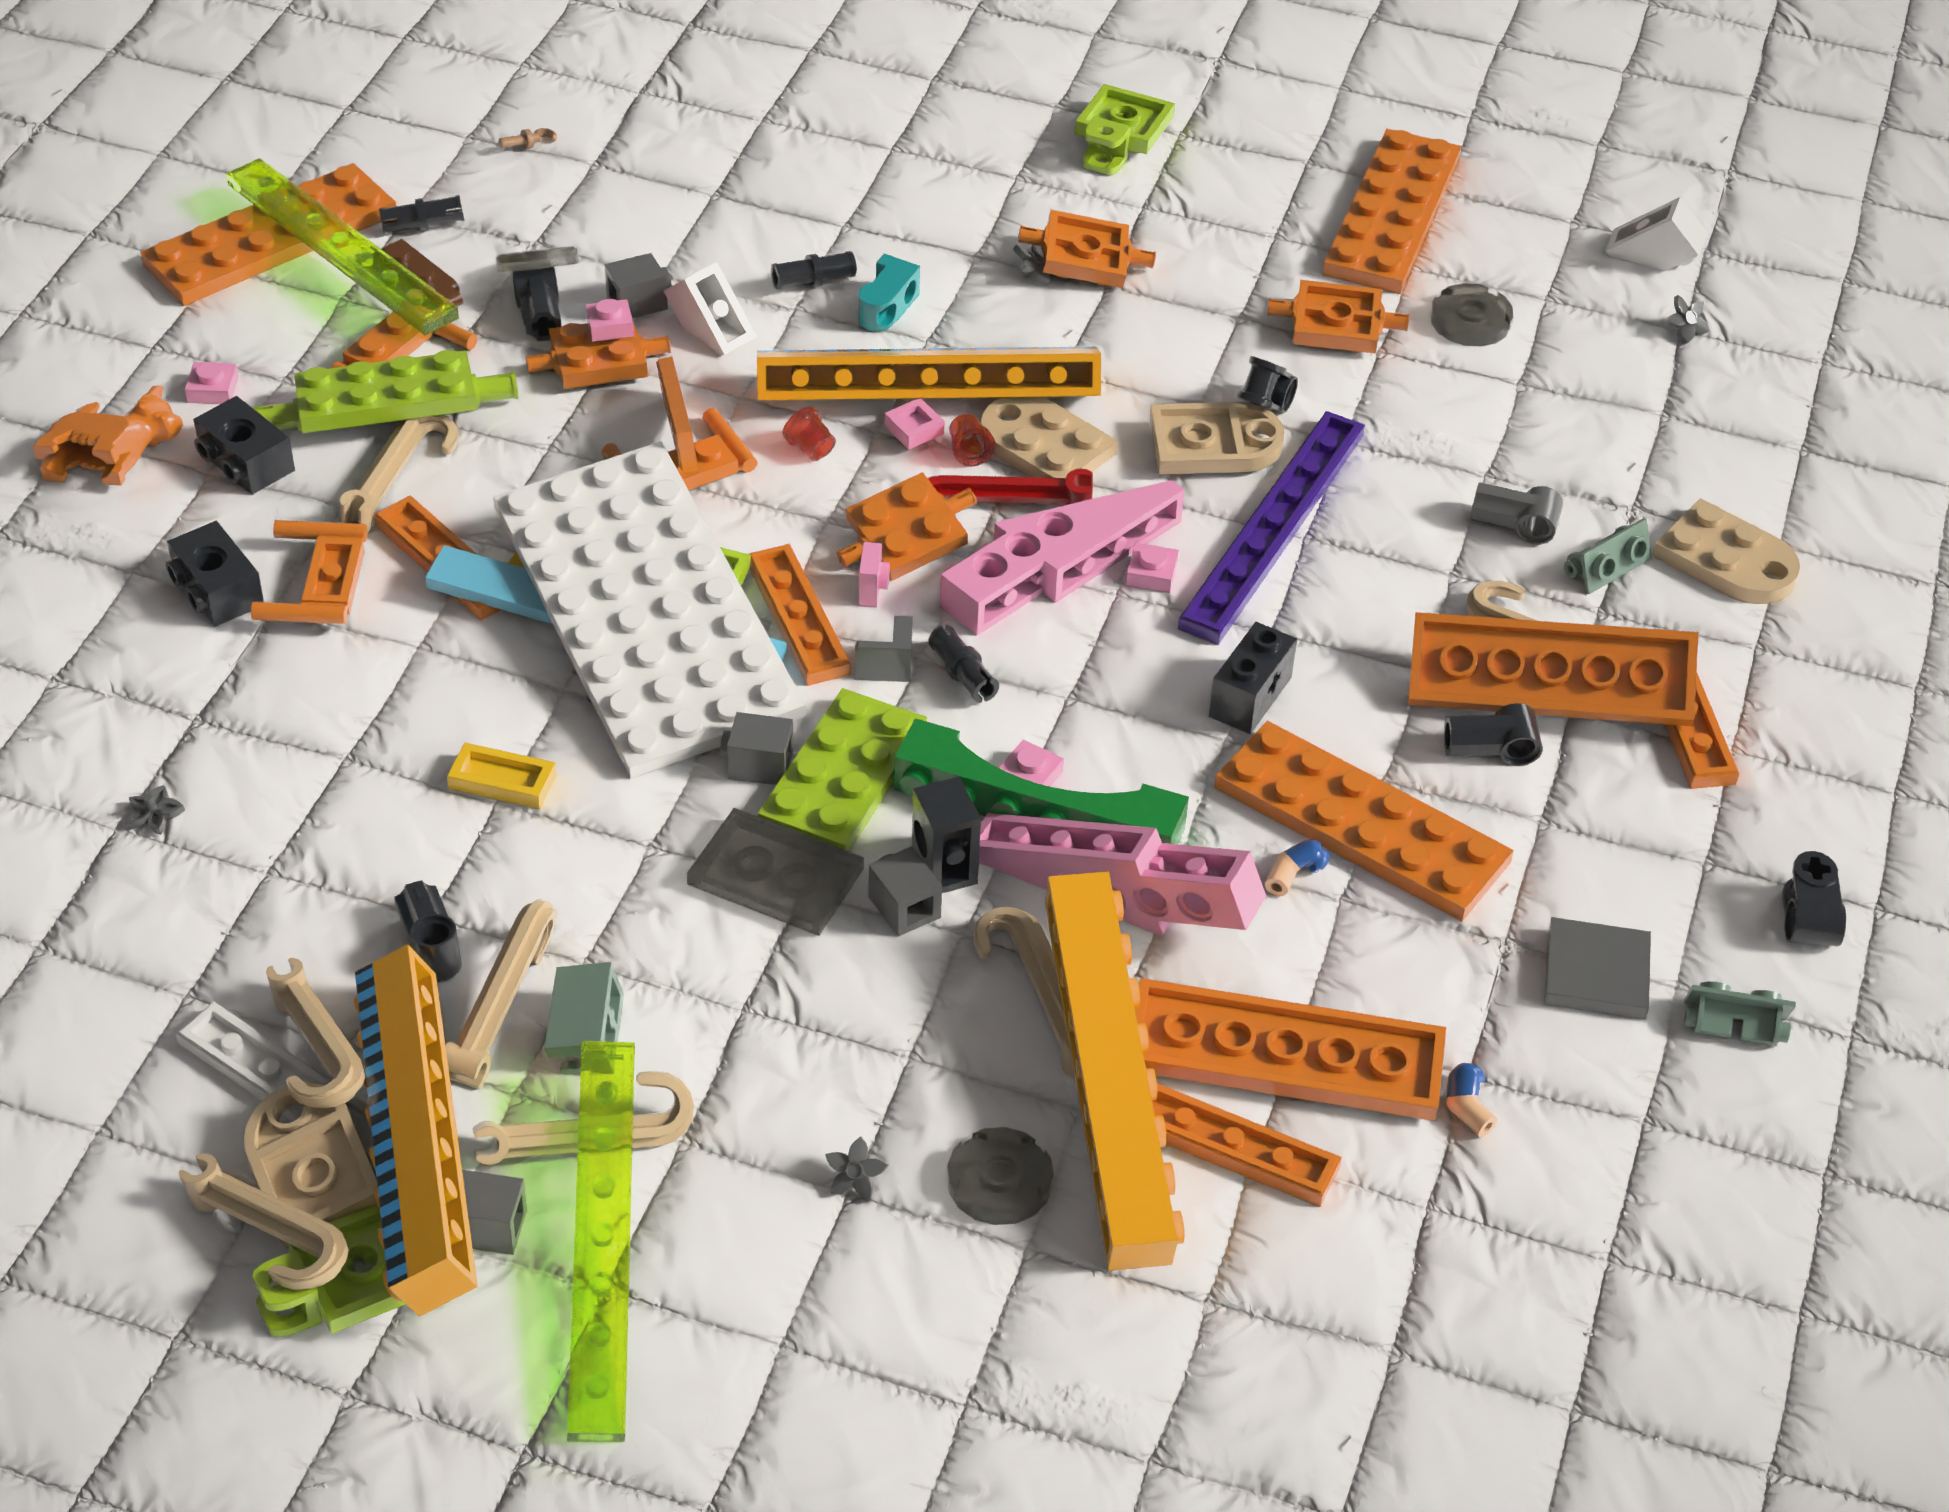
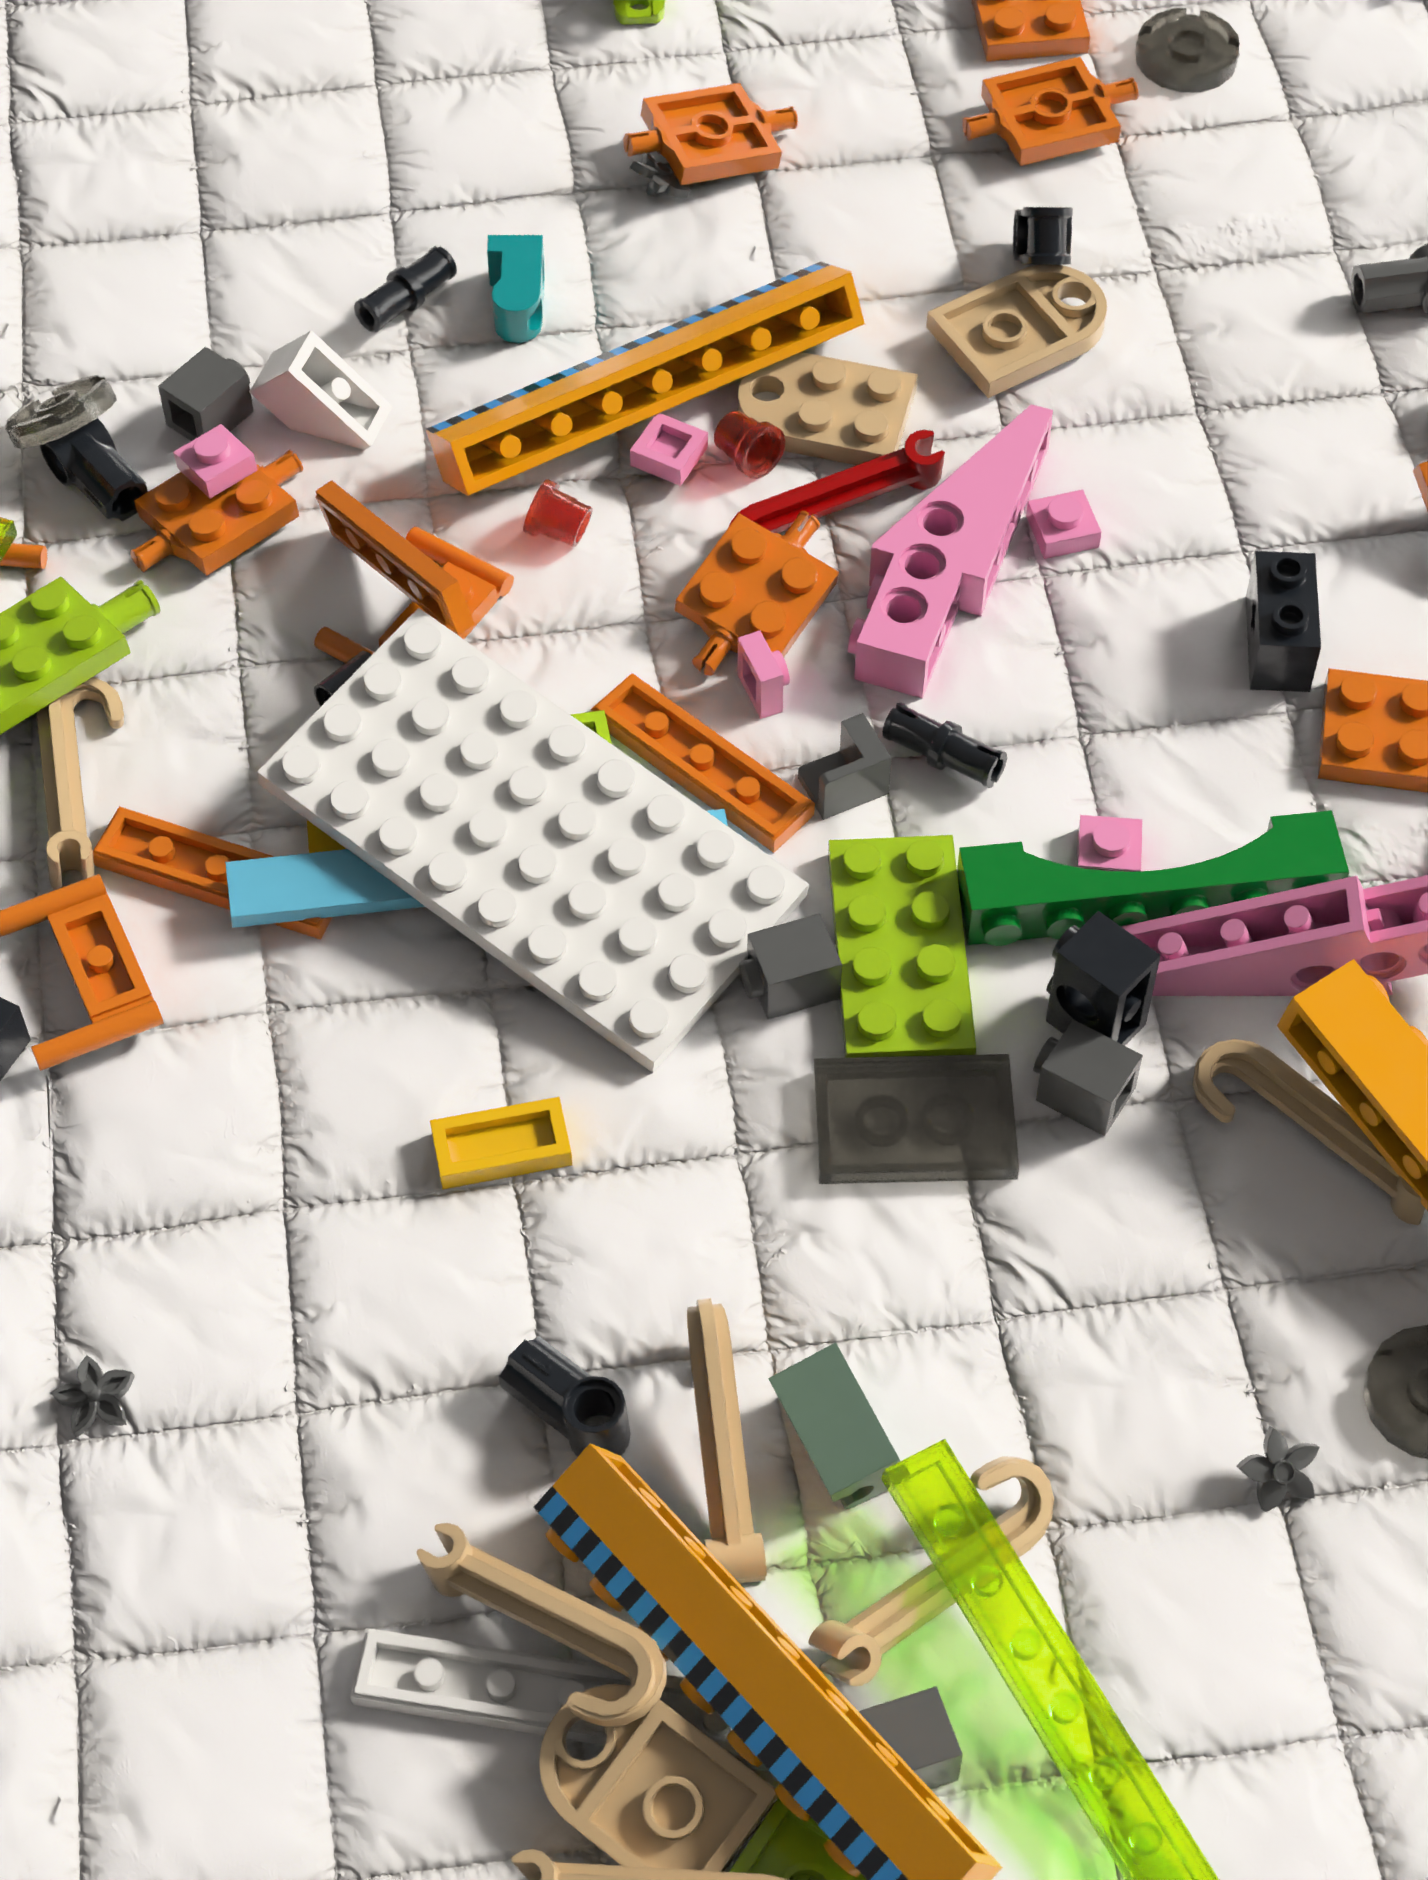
camera: 25 degrees left, 10 degrees up
dark purple tile [1178,411,1365,645] -> none

